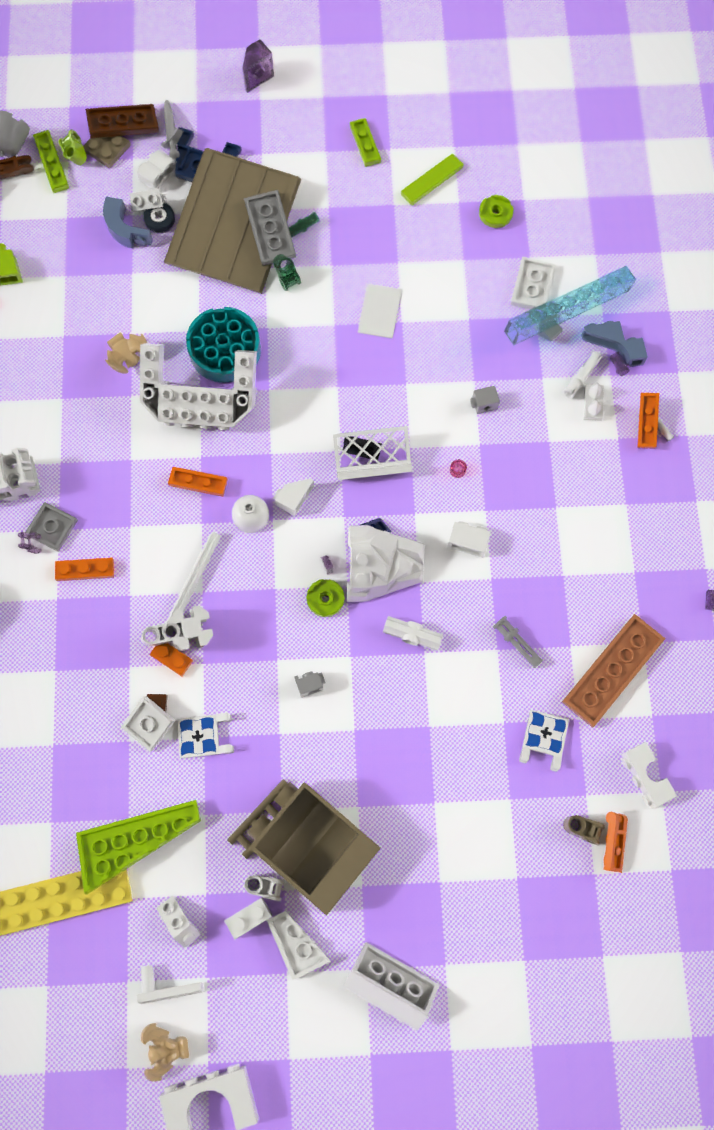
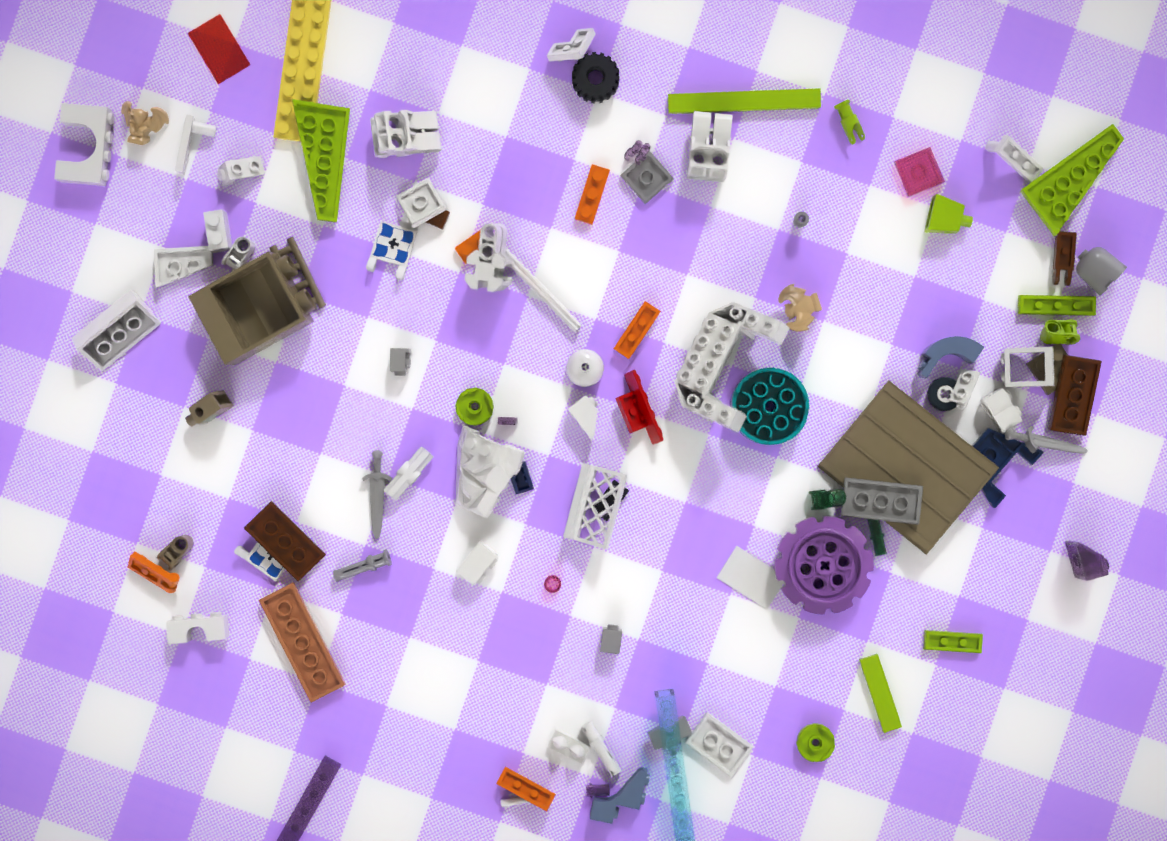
camera: 110 degrees right, 15 degrees up
none -> dark tan torso [185,390,234,427]
none -> clear red piece [188,14,251,84]
none -> reddish brown tile [244,500,326,582]
none -> light grey sword [361,450,393,539]
none -> white connector [370,110,442,158]
none -> red bracket [615,370,664,445]
none -> medium lavender piece [774,516,874,615]
none -> light grey pin [793,211,809,228]
none -> white window [1001,347,1055,387]

